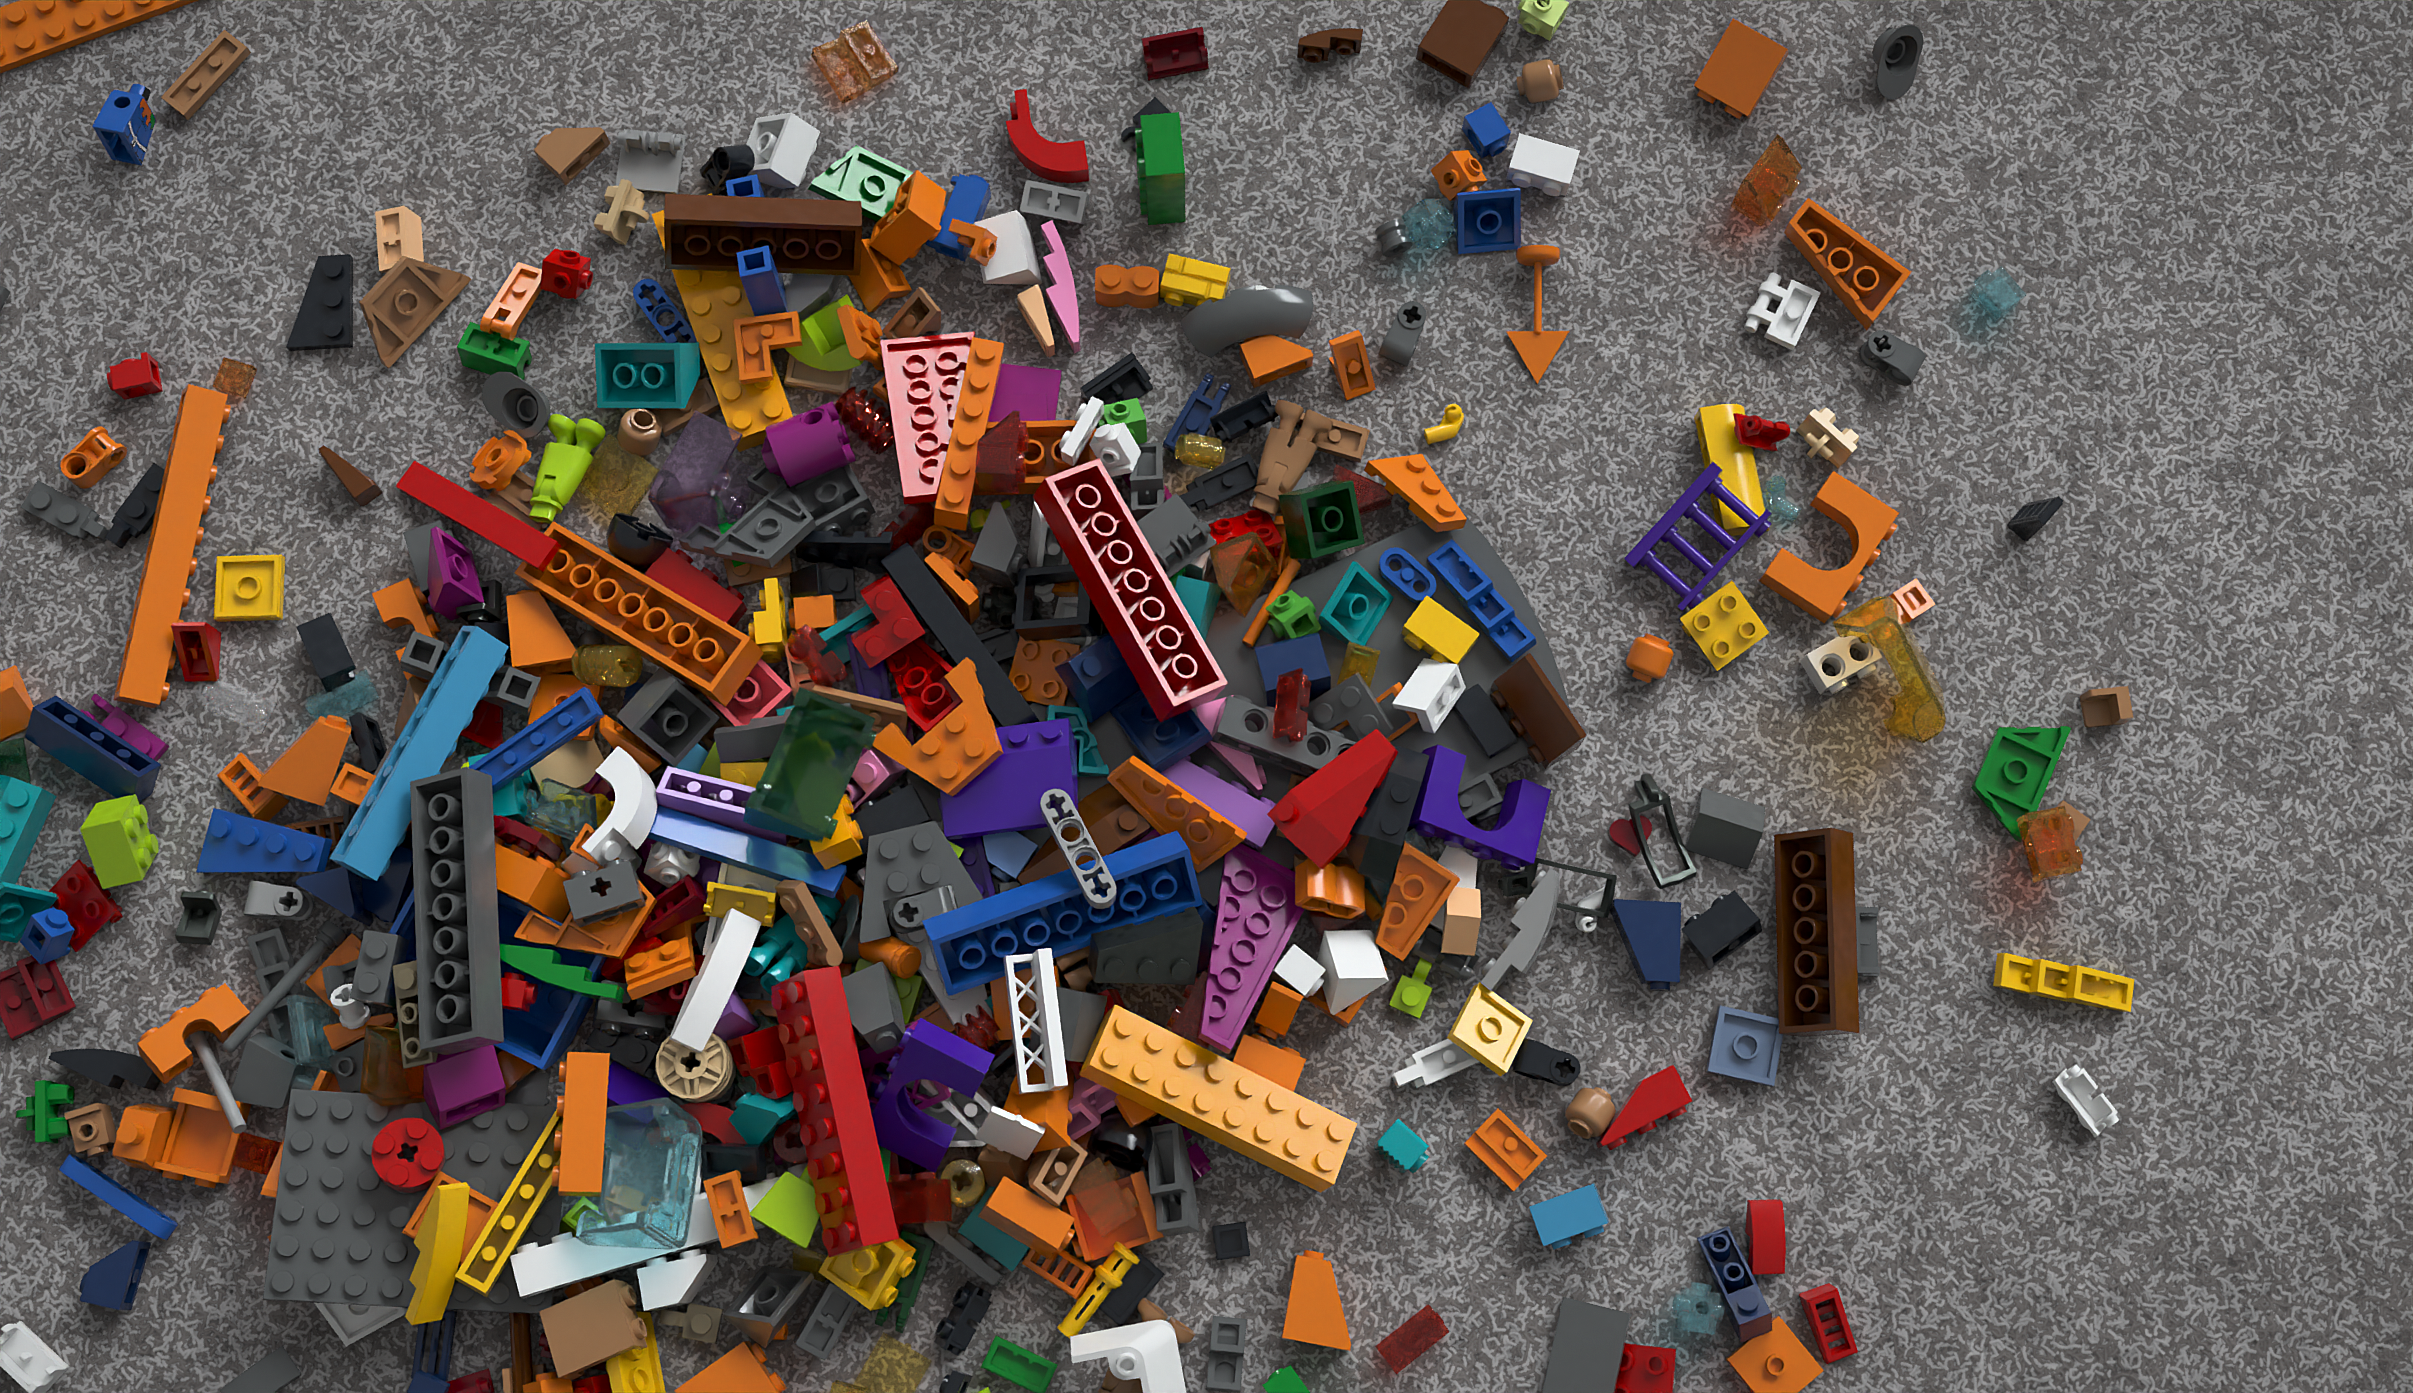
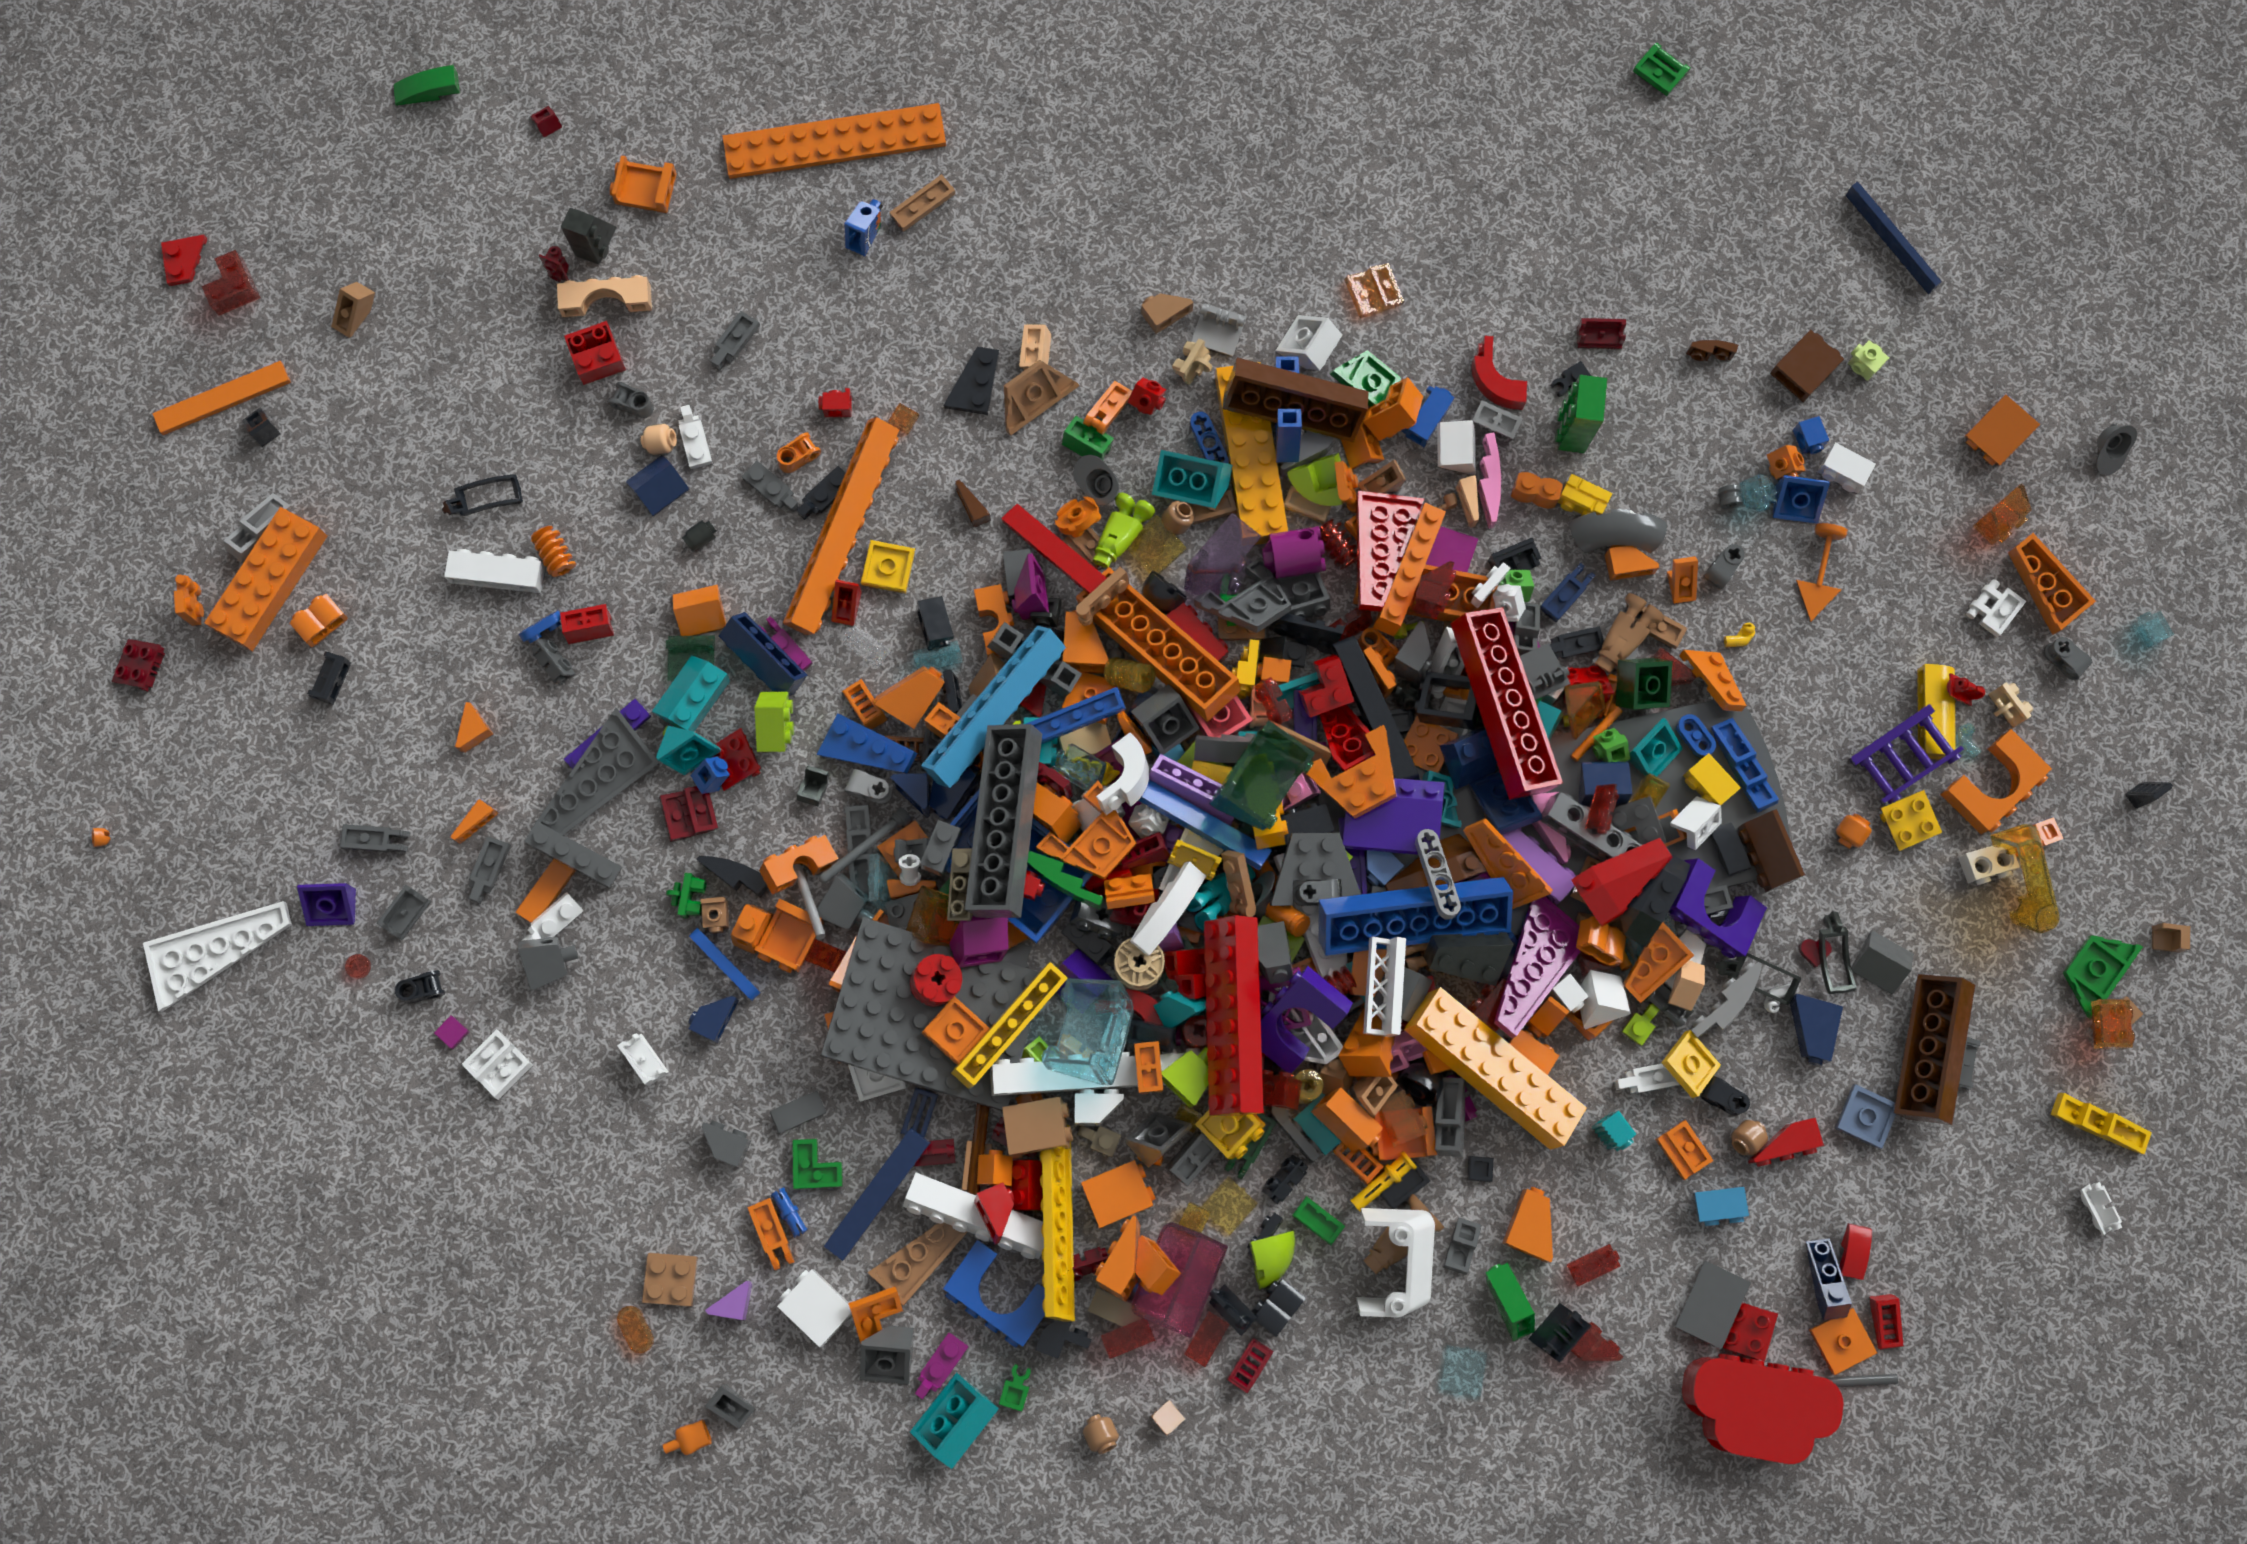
camera: 10 degrees right, 0 degrees up
yellow slope [405,1182,470,1325] -> none
orange brick [552,1052,610,1197] -> none
dark grey brick [563,859,646,927] -> none
black piece [700,144,755,196] -> none
orange plate [733,311,803,384] -> none
orange bracket [948,218,998,266] -> none
white piece [975,1106,1046,1160] -> none
clear yellow brick [1175,432,1225,470] -> none
black hinge [1209,391,1279,444] -> none
medium nougat head [1517,59,1564,104] -> none
clear light blue brick [1672,1282,1724,1335] -> none
black brick [1681,890,1762,970] -> none
none -> medium nougat plate [1076,567,1129,626]
none -> medium nougat hand [1438,493,1457,511]

